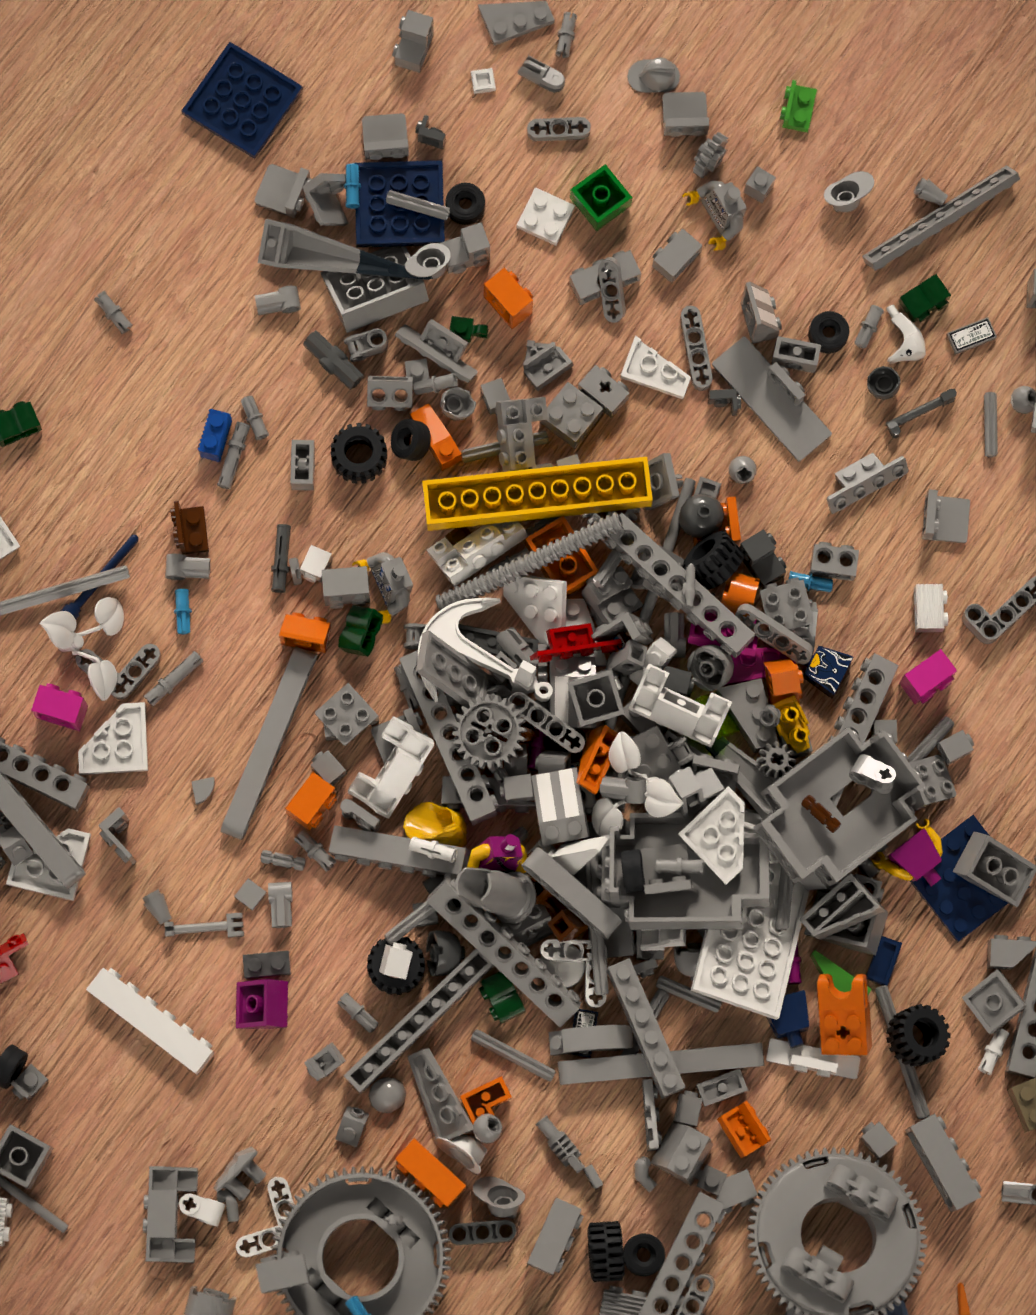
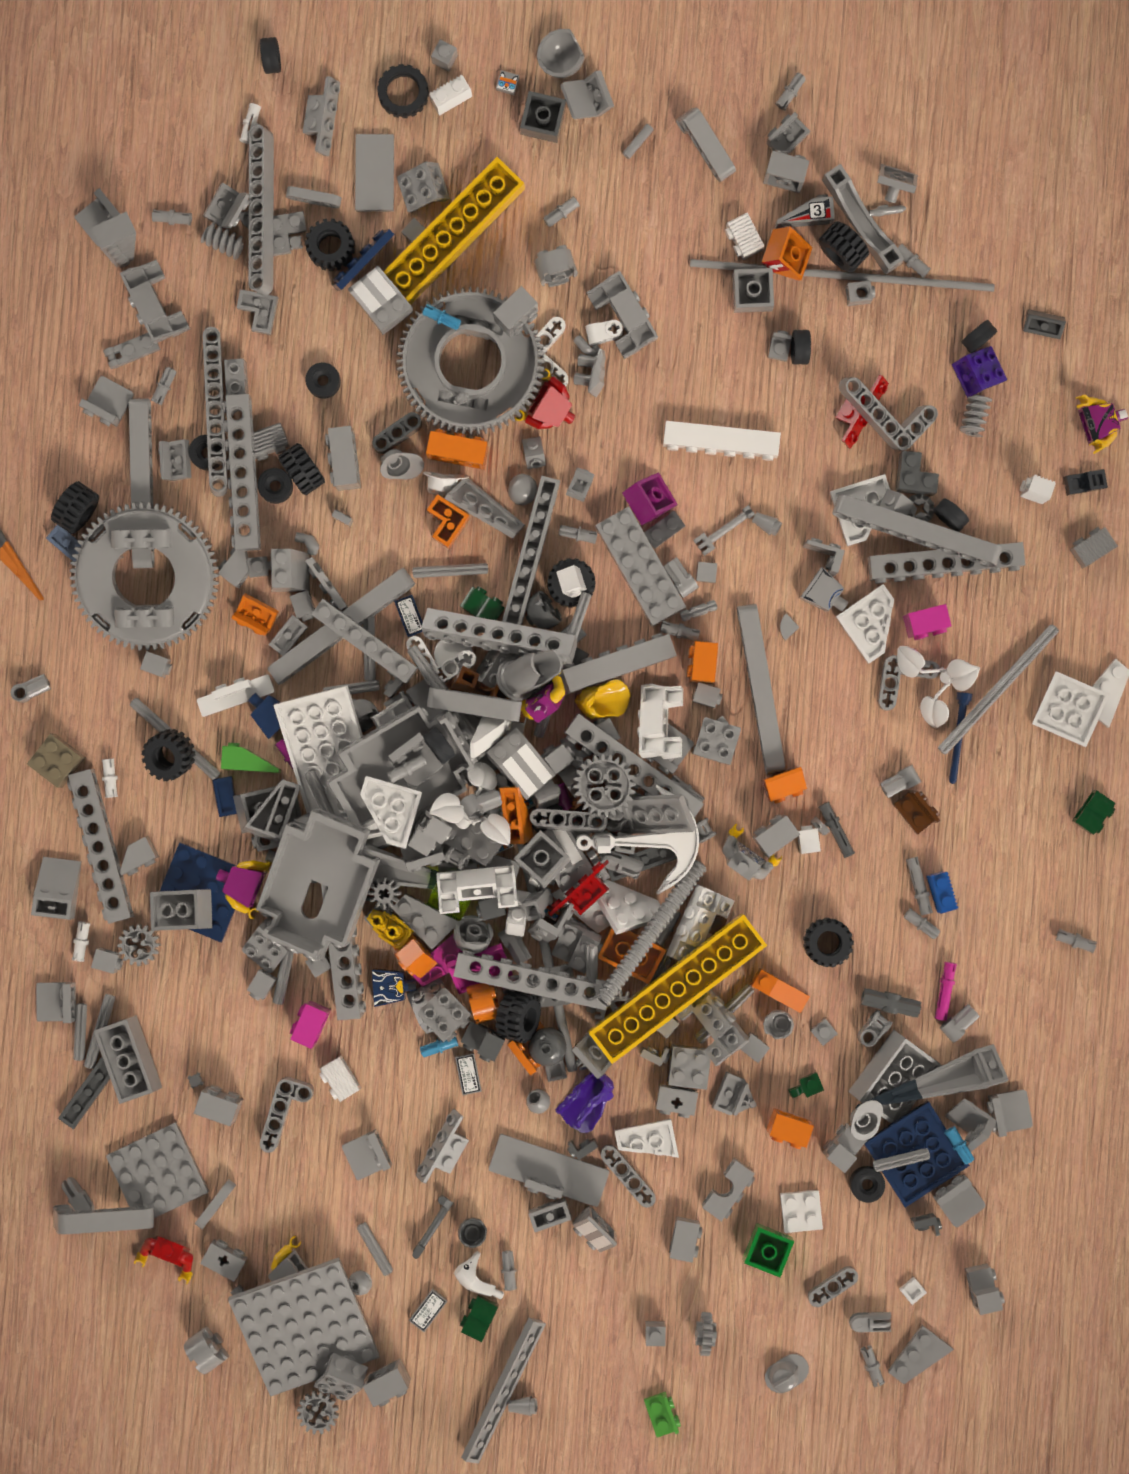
camera: 155 degrees right, 10 degrees up
light grey pin [144,651,204,707] -> none
dark azure axle [174,589,192,635] -> none
dark blue plate [181,41,303,159] -> none
light grey brick [290,440,315,491] -> none
dark green brick [338,605,383,657] -> none
light grey plate [340,799,381,833] -> none
light grey brick [367,376,413,411] -> none
black tyre [391,419,431,461] -> none
light grey bracket [395,319,478,383] -> none
white pin [409,836,458,863] -> none
light grey axle [413,373,458,395] -> none
light grey piece [473,1113,502,1144] -> none
light grey hinge [535,1115,585,1173] -> none
light grey arch [549,1025,634,1056] -> none
light grey beam [598,257,626,323] -> none
light grey bracket [662,92,709,137] -> none
light grey torso [682,180,747,251] -> none
light grey piece [683,563,695,607] -> none
light grey beam [735,604,813,664] -> none
light grey plate [759,705,781,727] -> none
reddish brown axle [801,795,841,833] -> none
black tyre [808,311,849,354] -> none
light grey brick [809,542,859,581] -> none
orange brick [817,974,872,1055] -> none
light grey piece [824,171,875,212] -> none
light grey piece [849,754,896,794] -> none
light grey brick [905,1114,982,1212] -> none
light grey plate [962,969,1027,1035] -> none
none -> tile [455,1053,482,1095]
none -> torso [514,368,575,429]
none -> dark purple hair [555,1072,614,1133]
none -> light grey brick [595,506,686,627]
none -> light grey bracket [640,1046,671,1066]
none -> light grey torso [799,567,848,612]
none -> dark pink pin [935,961,957,1021]

